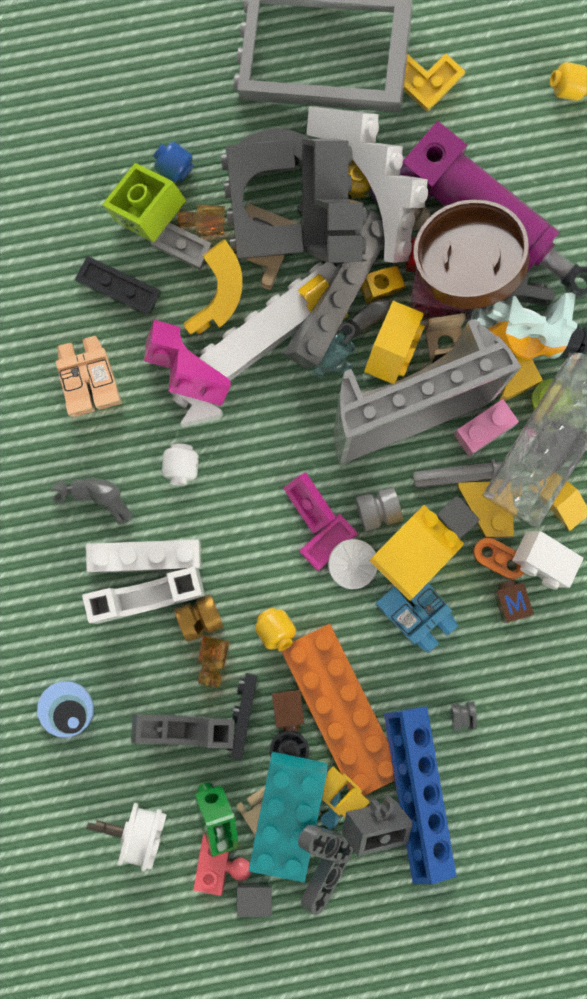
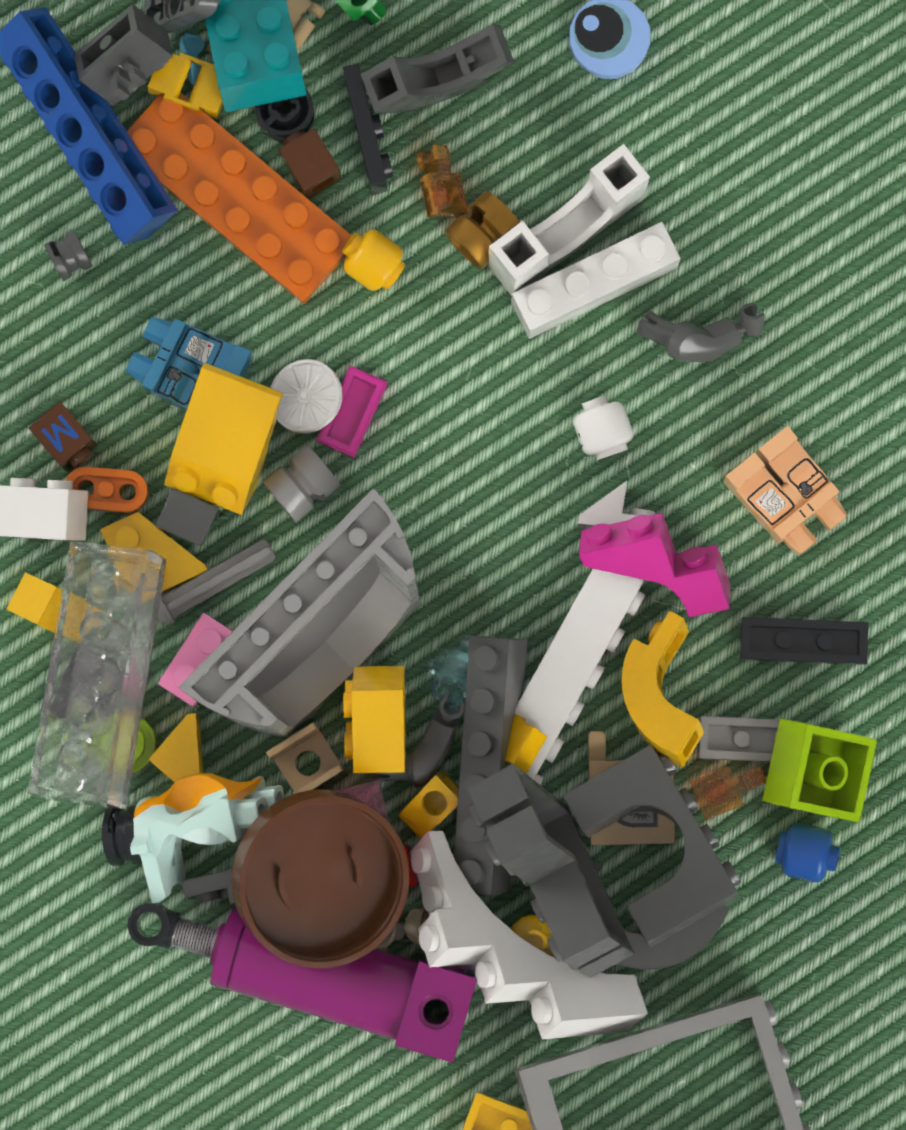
camera: 160 degrees right, 0 degrees up
dark pink plate [283,472,336,534] -> none

